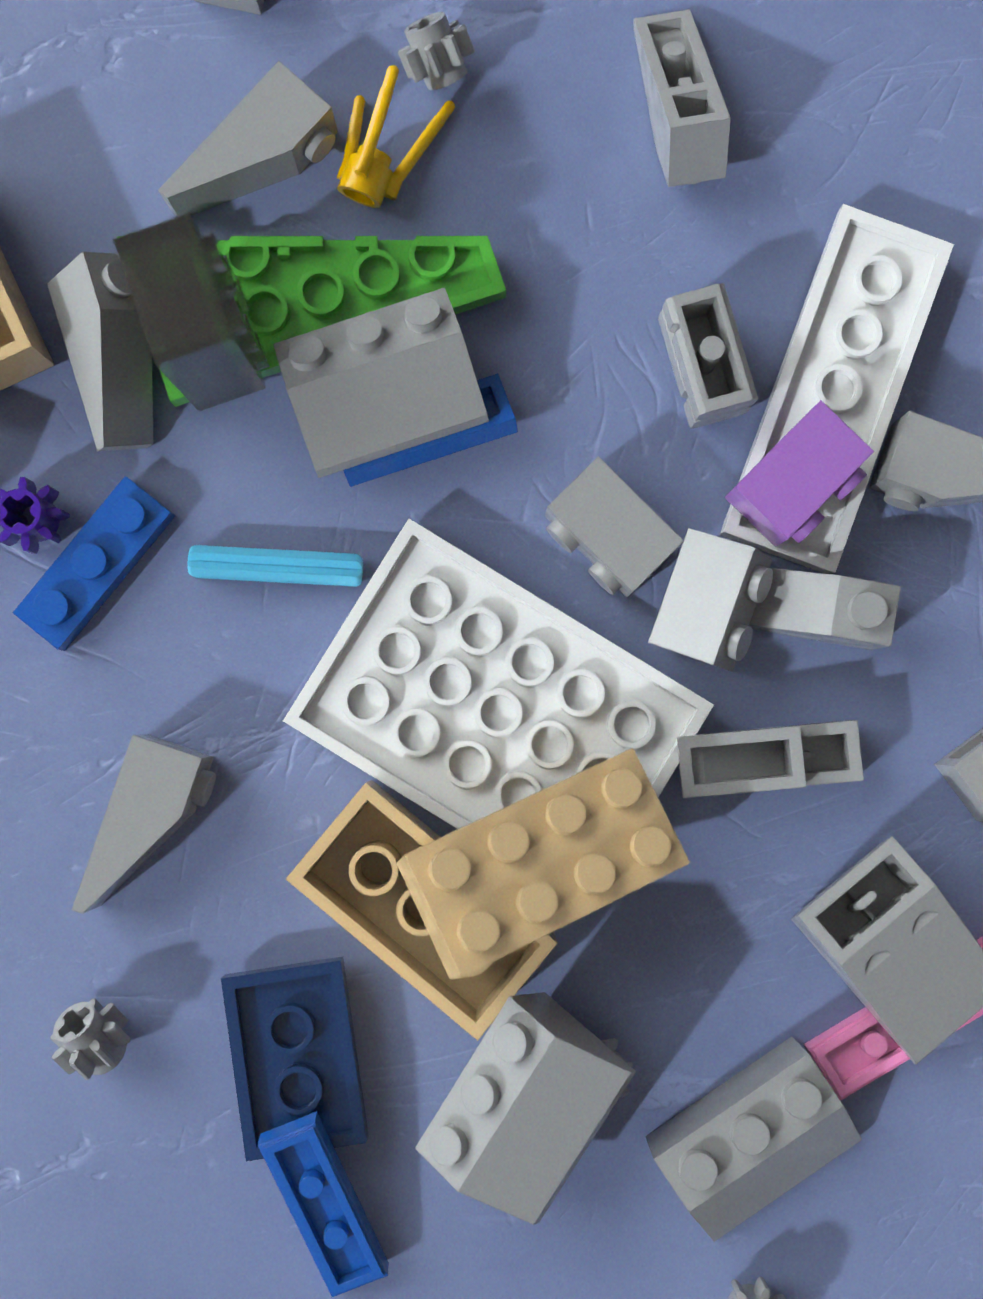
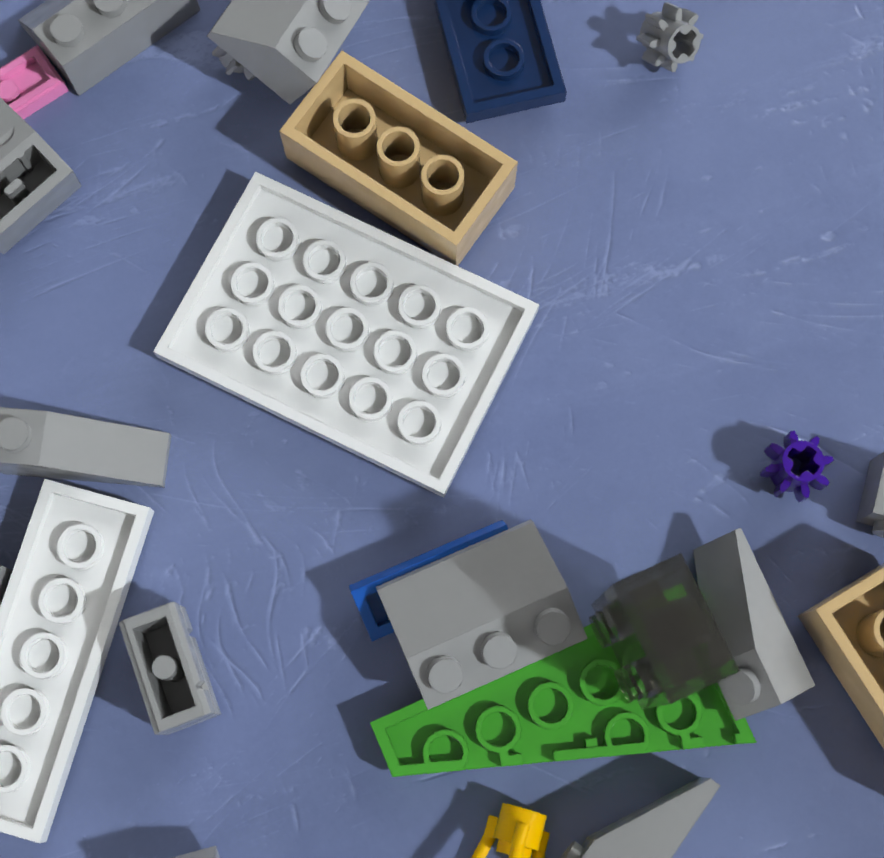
camera: 175 degrees right, 10 degrees down
blue plate [12,476,176,651] -> none
light grey slope [72,734,216,914] -> none
medium azure axle [187,545,363,587] -> none
tan brick [396,748,690,980] -> none
light grey brick [545,456,684,597] -> none
brick [648,528,773,672] -> none
light grey slope [677,720,864,798] -> none
medium lavender brick [724,400,874,547] -> none

